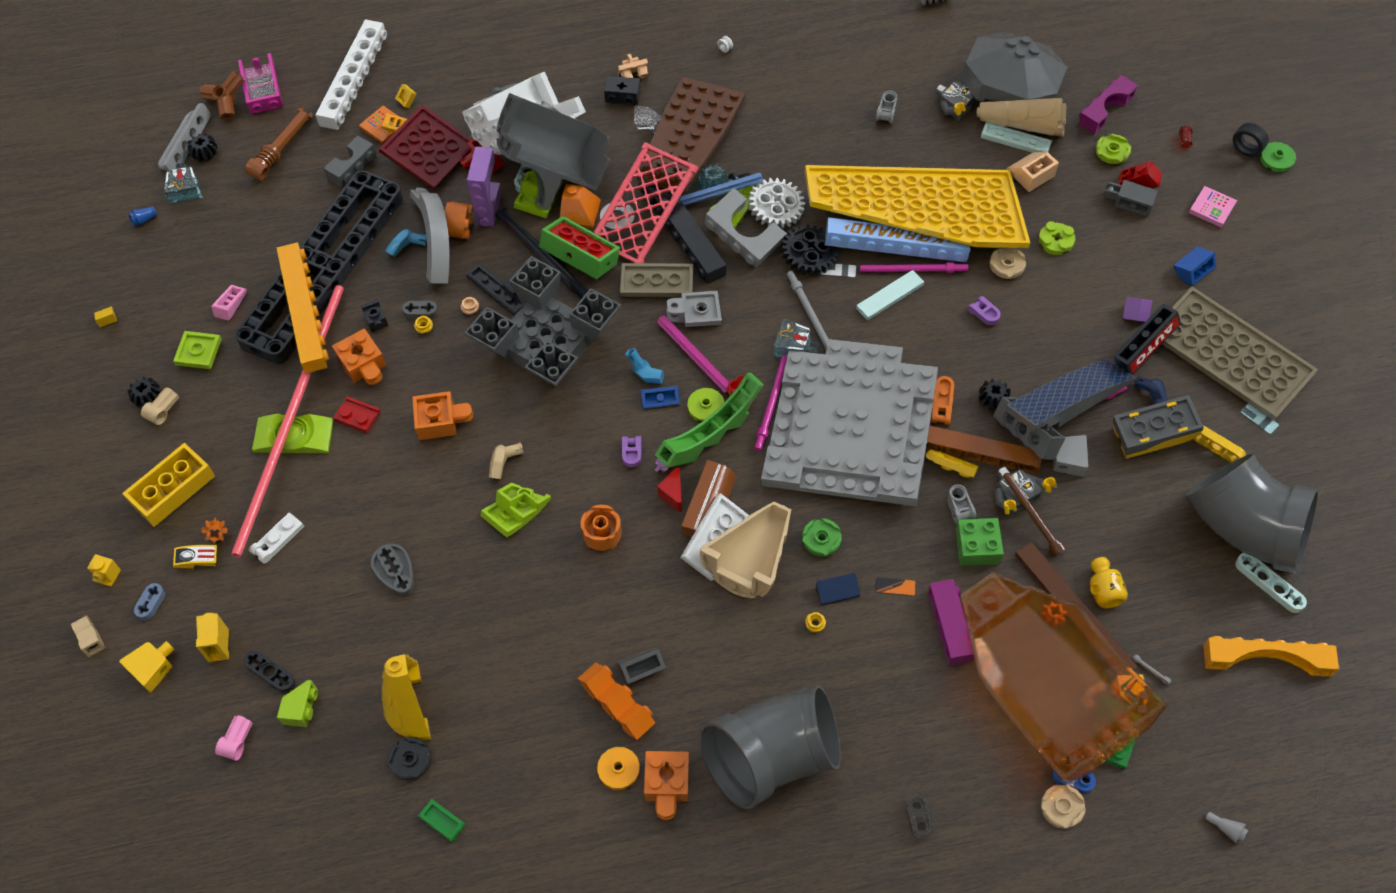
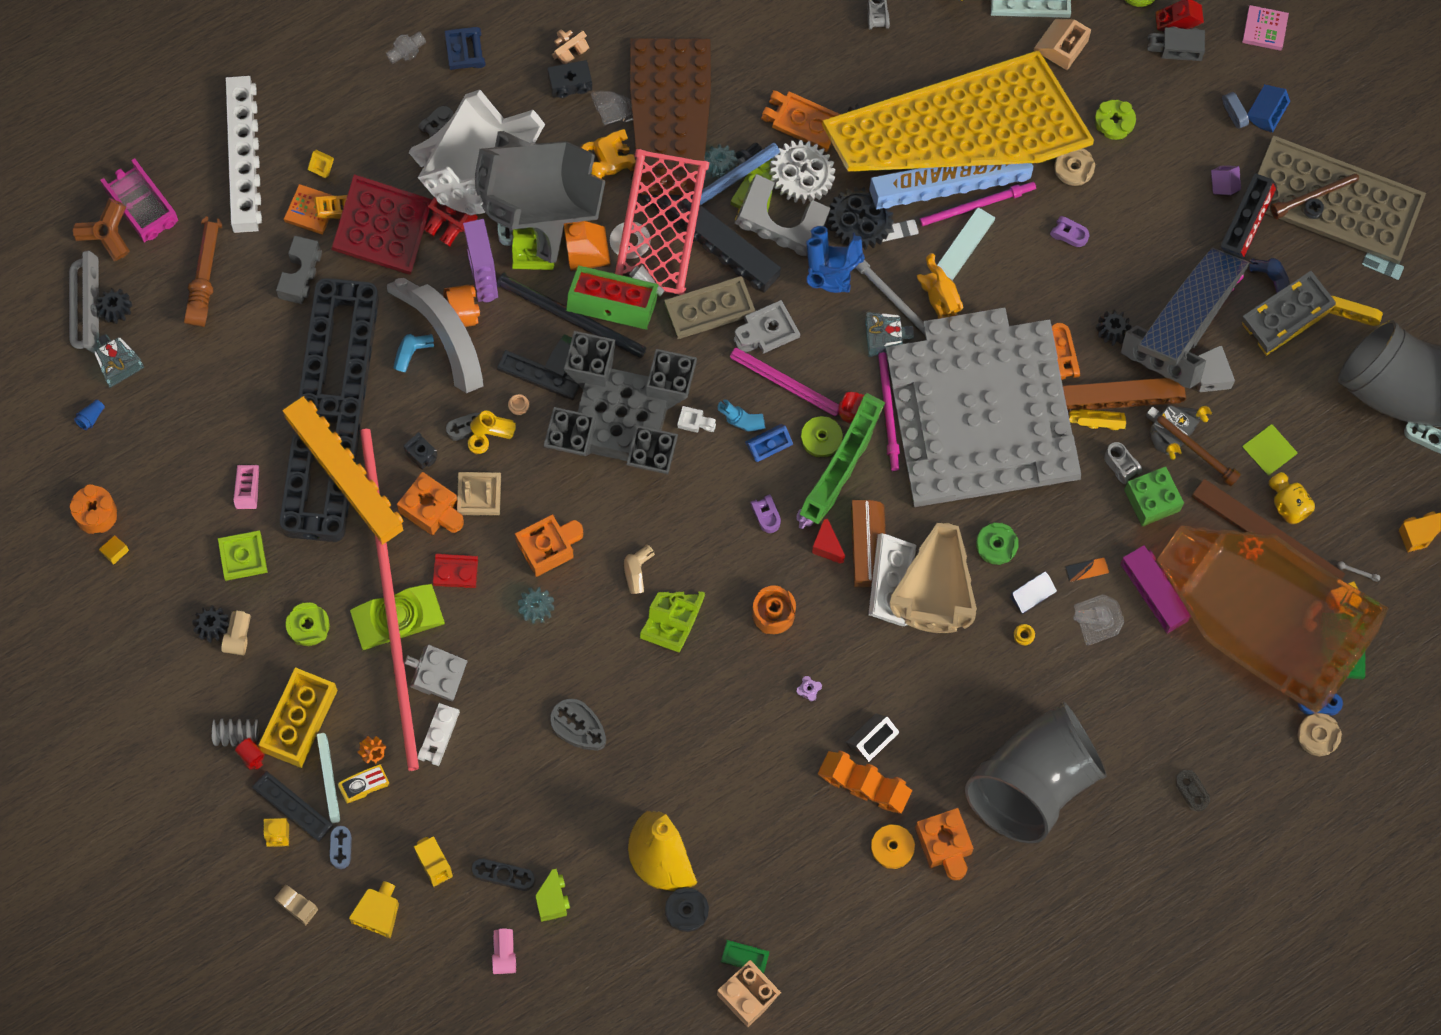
camera: 25 degrees left, 10 degrees up
none -> orange brick [70,484,117,534]
none -> light grey piece [212,718,259,746]
none -> red piece [235,738,265,770]
none -> black tile [252,771,333,842]
none -> lime plate [286,603,330,646]
none -> light aqua tile [317,733,340,823]
none -> clear axle [386,31,426,64]
none -> light grey plate [404,645,467,701]
none -> dark blue plate [445,27,486,70]
none -> tan plate [457,472,501,515]
none -> yellow piece [470,411,516,439]
none -> clear light blue gear [518,587,554,624]
none -> light orange animal [581,129,636,179]
none -> light grey cone [629,265,665,296]
none -> white plate [677,406,716,433]
none -> light nougat slope [717,960,781,1027]
none -> orange tile [761,90,841,152]
none -> lavender plate [797,676,822,701]
none -> blue helmet [806,226,865,293]
none -> light orange animal [917,253,963,319]
none -> clear piece [1073,594,1124,646]
none -> sand blue beam [1222,92,1249,129]
none -> lime sticker [1242,424,1298,476]
none -> reddish brown piece [1270,174,1359,219]
none -> black bush [1304,198,1324,219]

